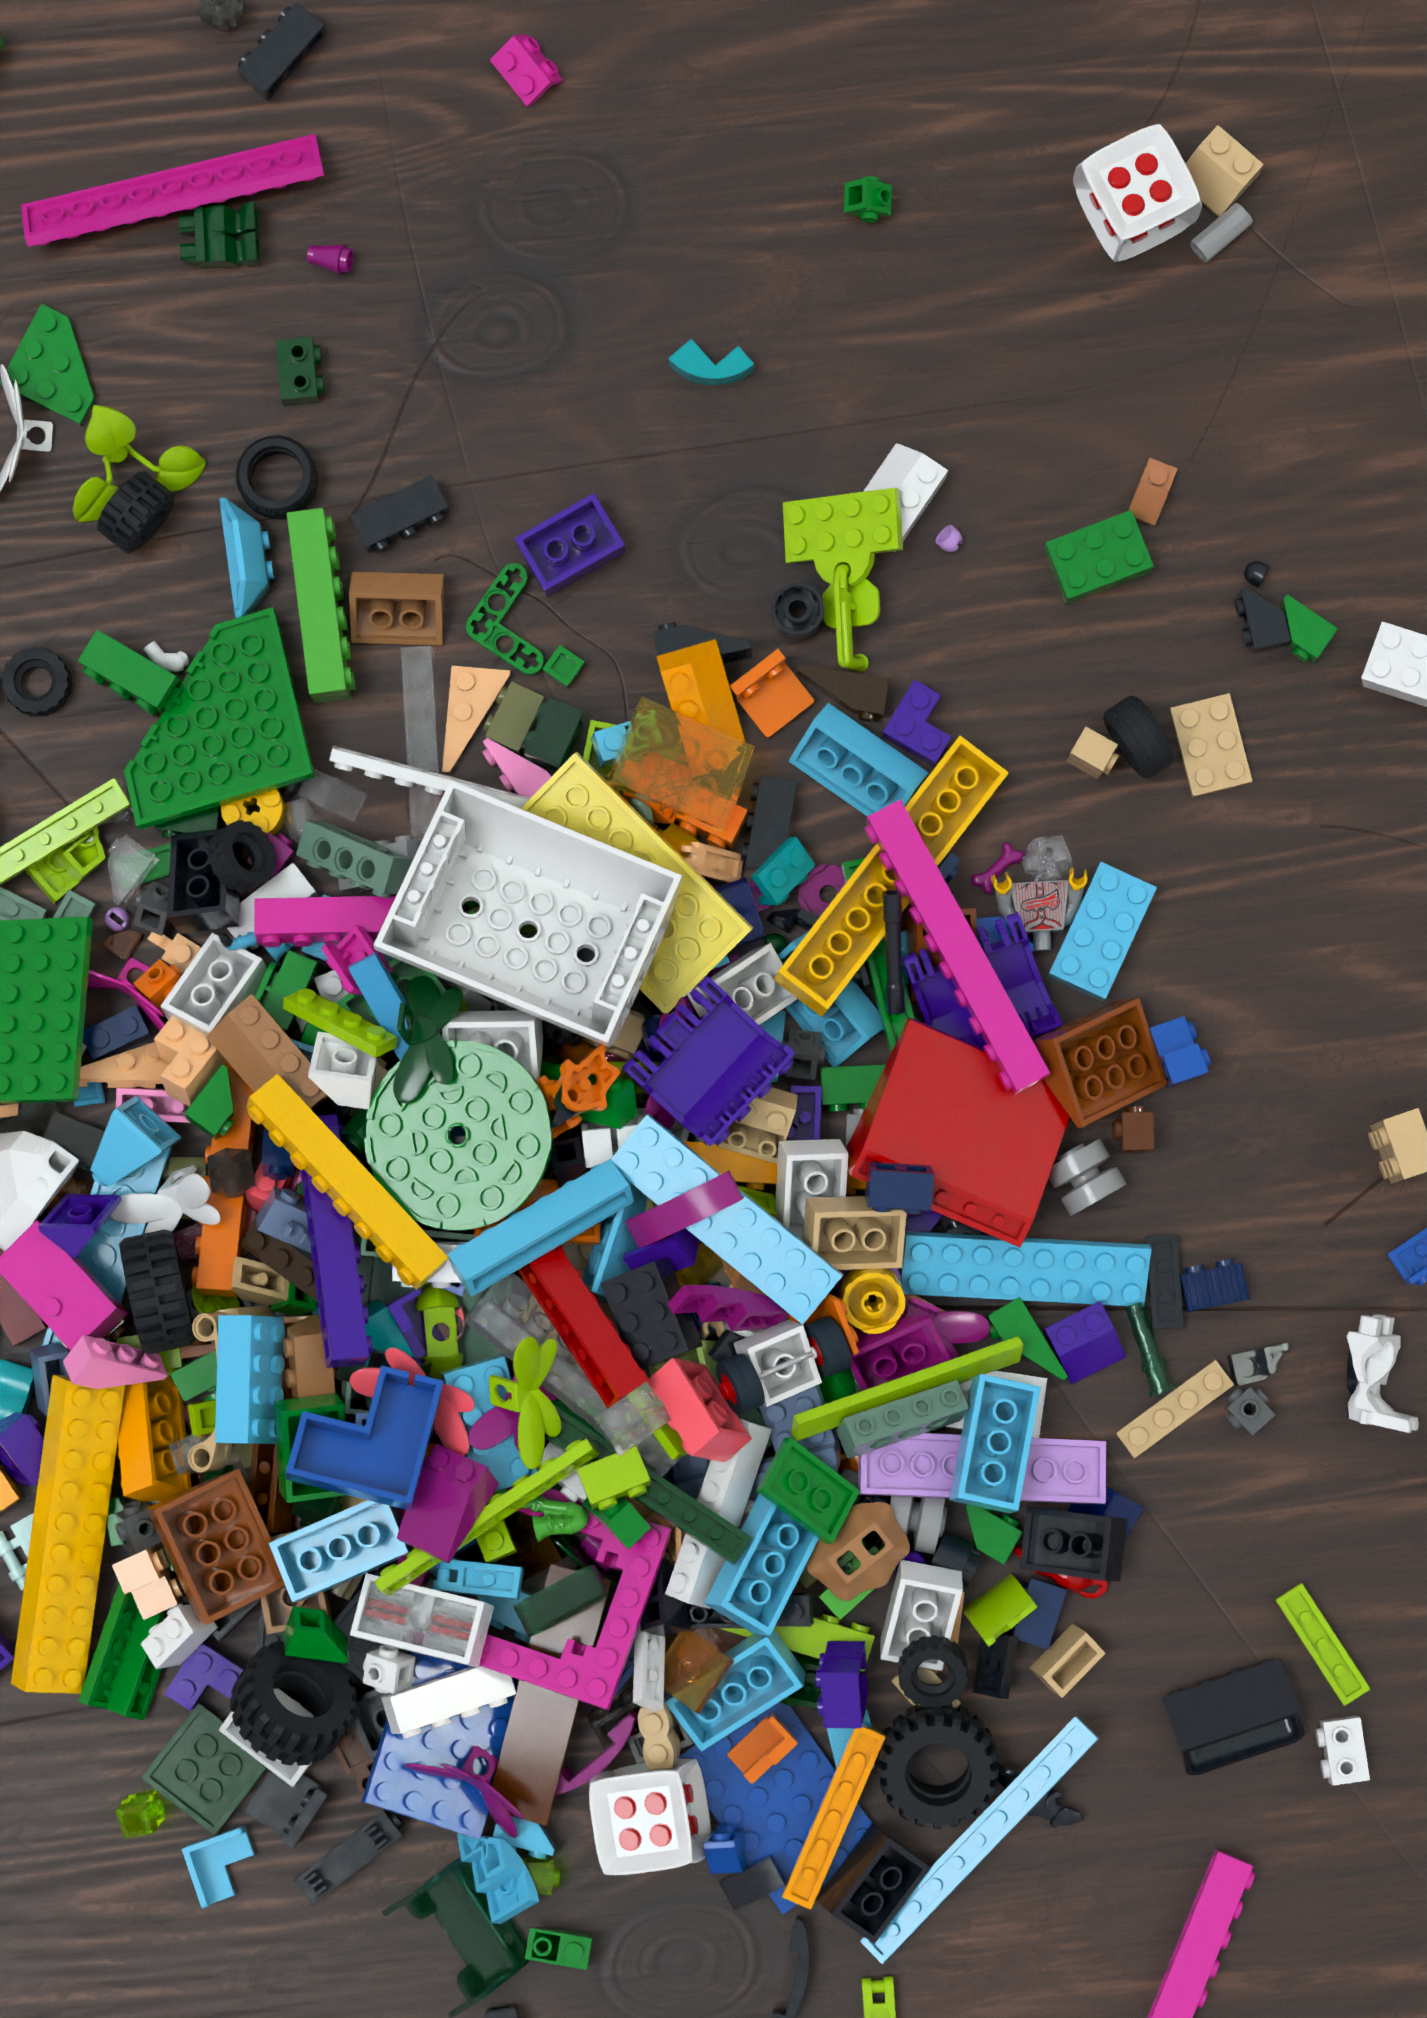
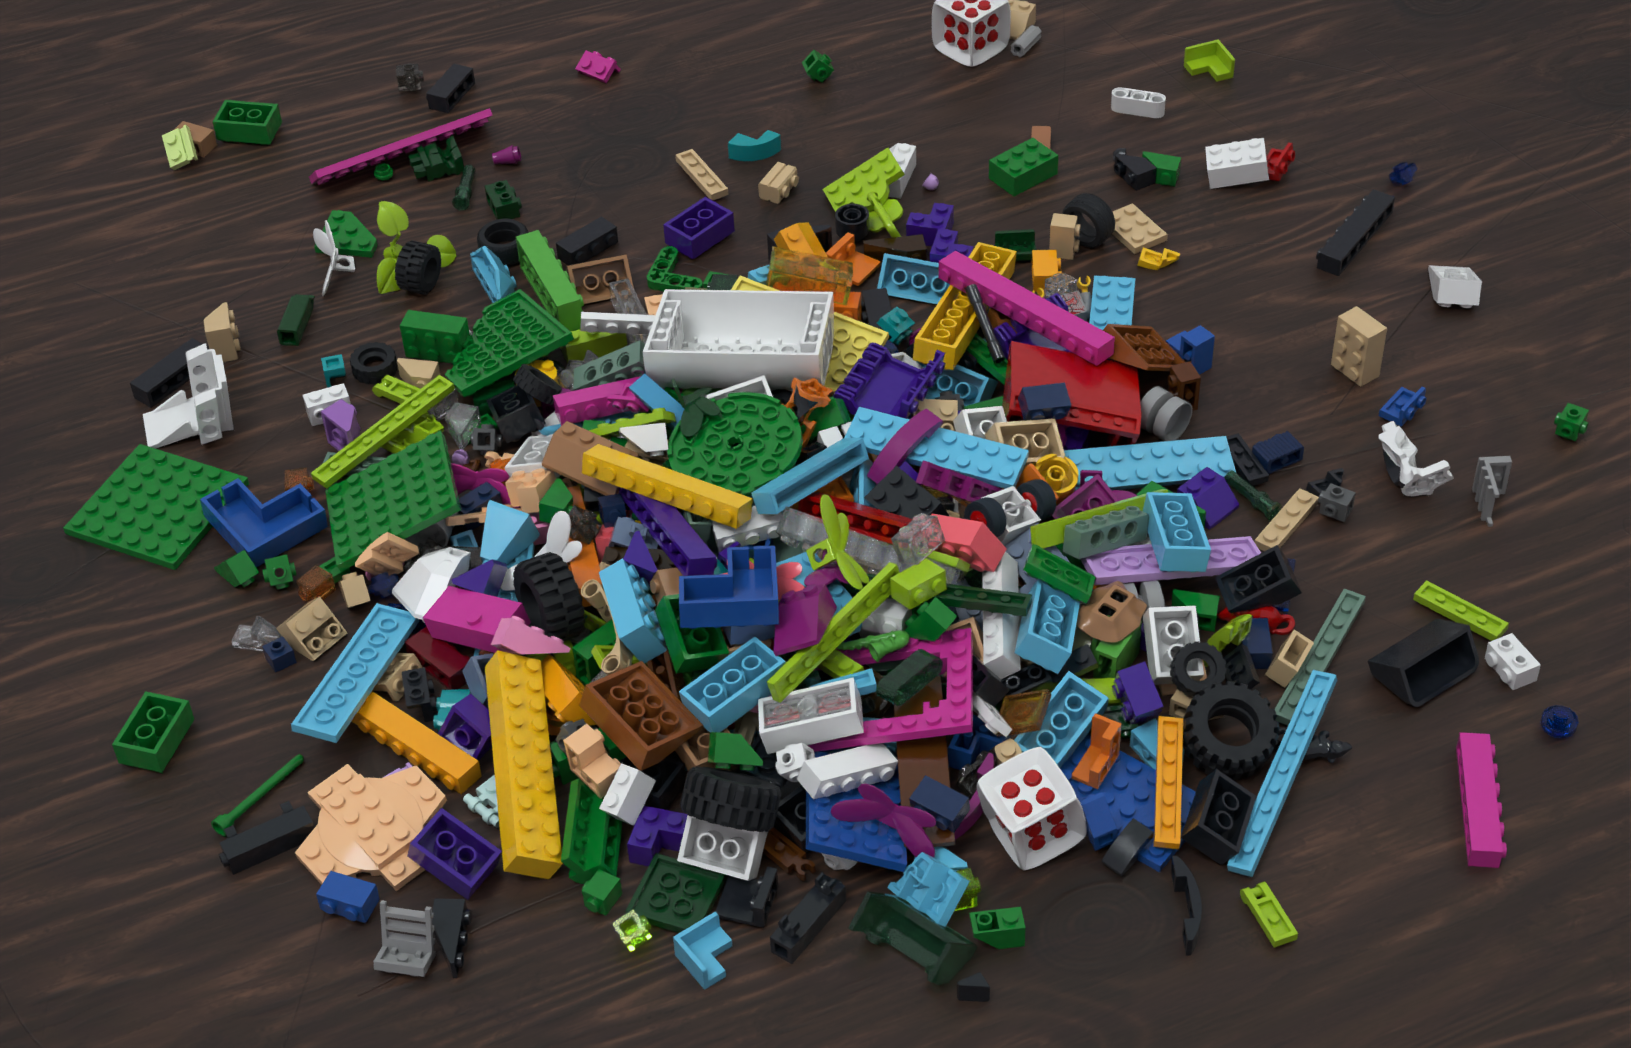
camera: 20 degrees left, 40 degrees down
none -> lime plate [372,375,420,404]
none -> green plate [374,163,393,181]
none -> tan slope [397,358,440,389]
none -> clear green pin [452,165,476,210]
none -> lime slope [560,329,627,366]
none -> green brick [582,869,622,916]
none -> dark purple slope [623,531,657,591]
none -> tan plate [676,149,729,201]
none -> tan brick [758,162,799,204]
none -> dark purple brick [906,203,954,247]
none -> dark blue brick [909,775,970,833]
none -> dark green bracket [995,229,1036,261]
none -> light orange brick [1032,250,1062,292]
none -> white beam [1111,87,1166,118]
none -> yellow slope [1137,247,1180,270]
none -> sand green plate [1275,589,1366,726]
none -> clear blue plate [1540,705,1579,738]

